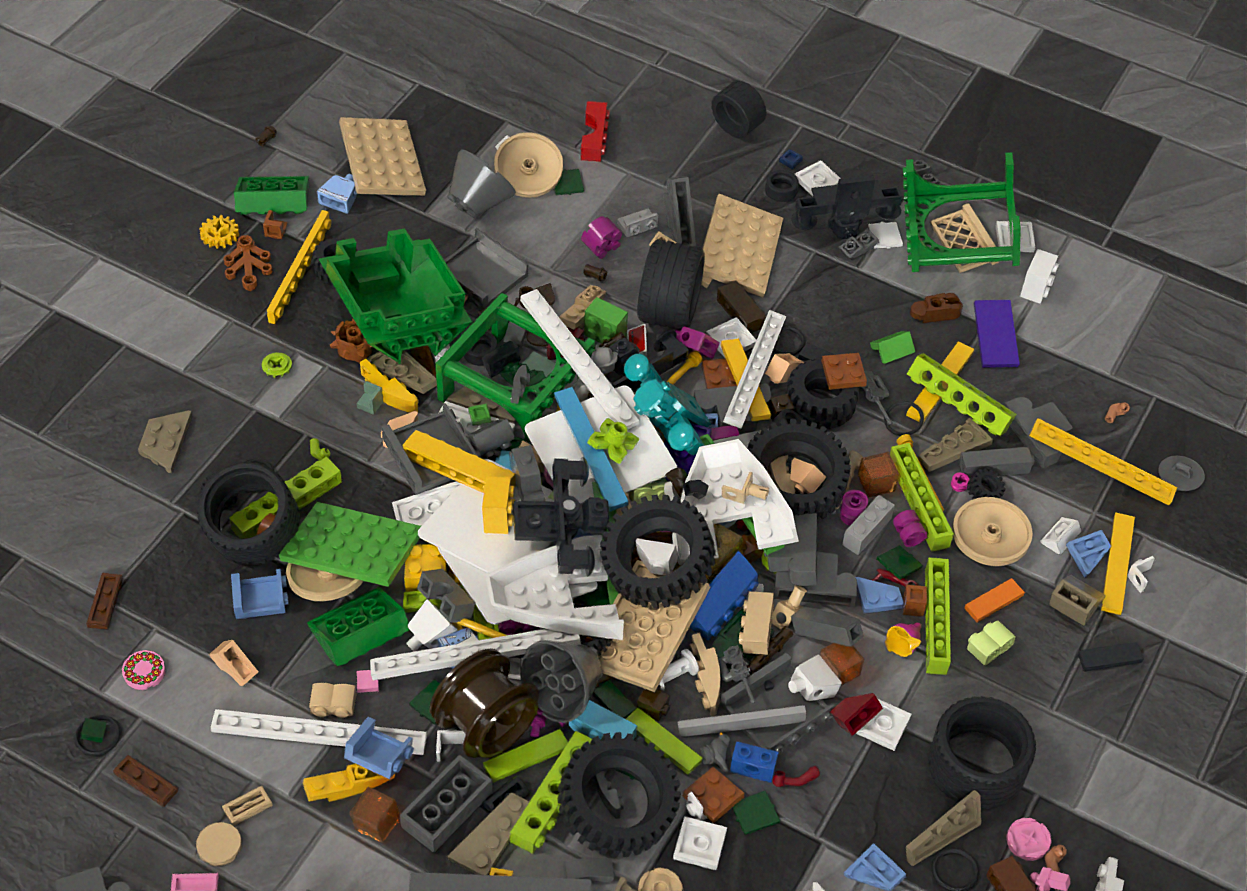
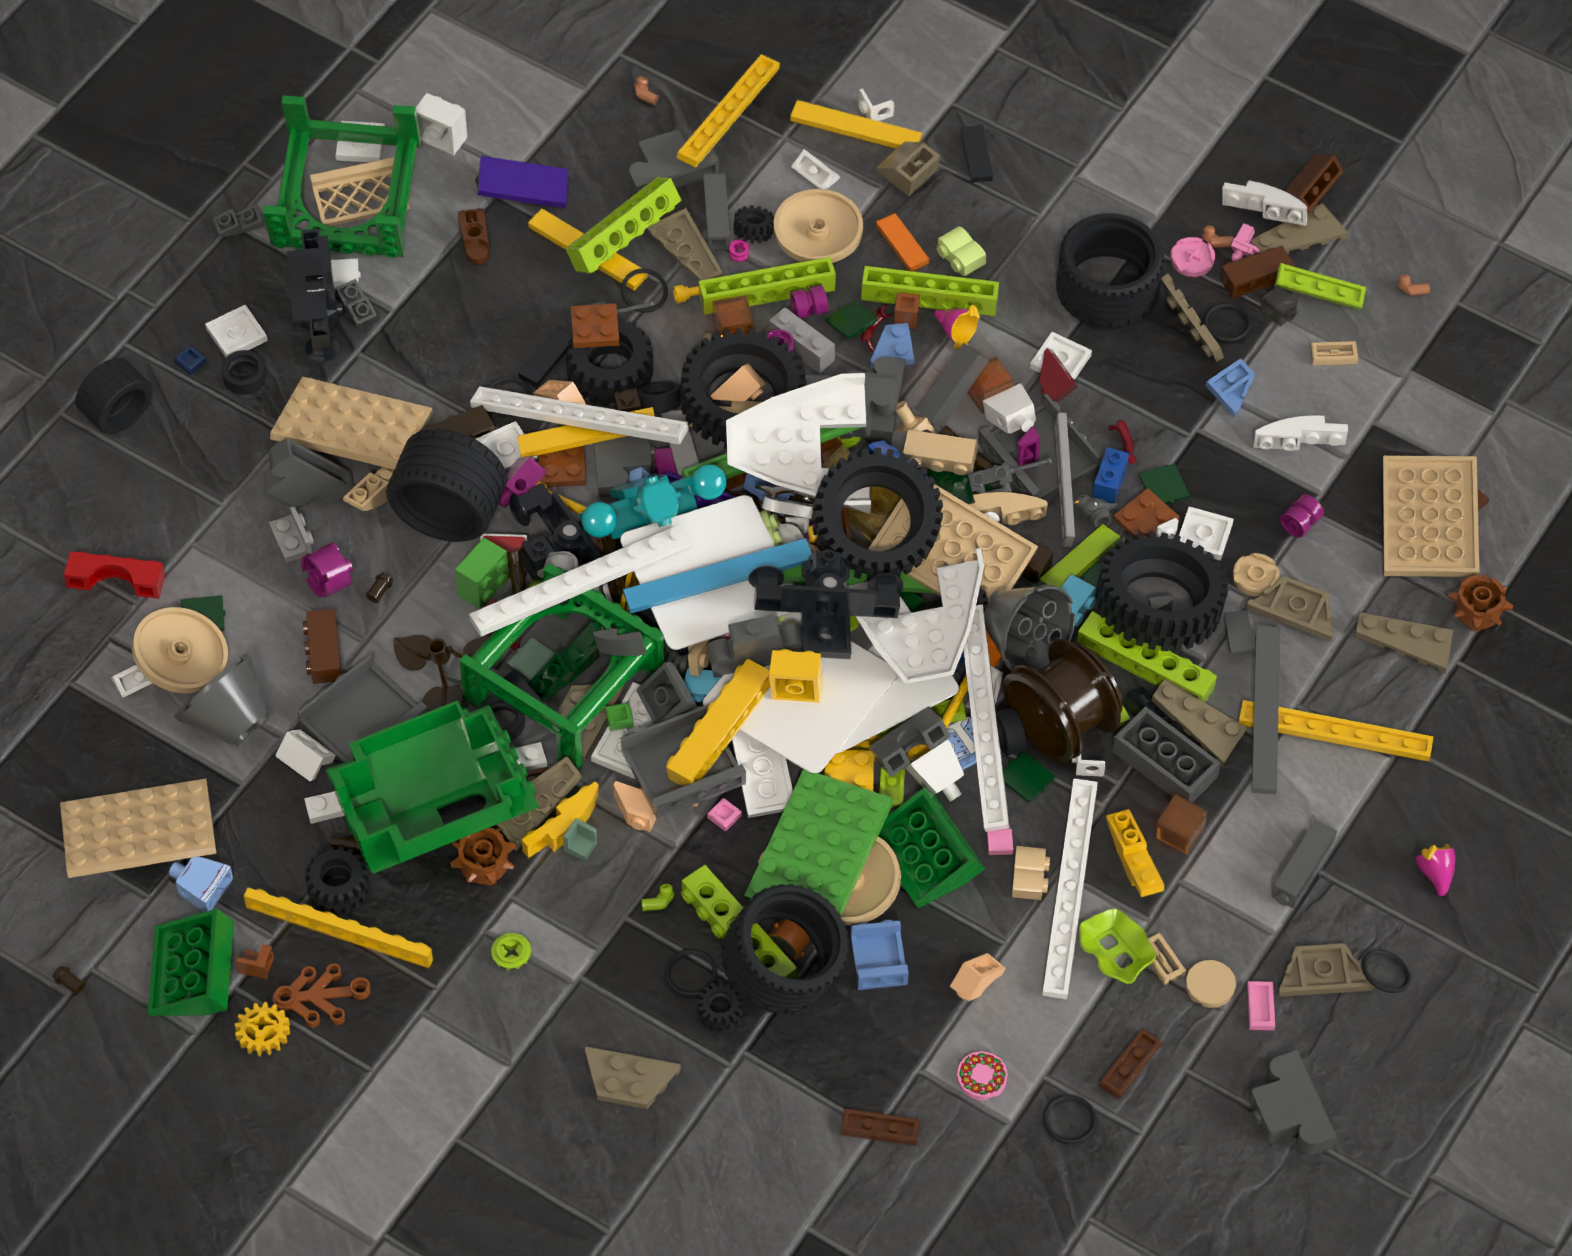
camera: 85 degrees left, 5 degrees up
dark green tile [80,718,107,743] -> none
medium blue panel [344,717,414,779] -> none
tan slope [559,285,606,329] -> none
lime plant [587,418,639,464] -> none
white slope [636,539,678,575] -> none
black piece [682,480,709,499] -> none
tan bracket [721,472,769,504] -> none
bright green panel [870,331,915,363] -> none
medium blue wing [1066,530,1111,578] -> none
dark grey shield [1158,456,1205,491] -> none
none -> white panel [276,729,336,781]
none -> reddish brown brick [303,609,341,684]
none -> bright pink tile [707,798,742,832]
none -> magenta slope [1017,426,1040,471]
none -> lime piece [1079,909,1156,984]

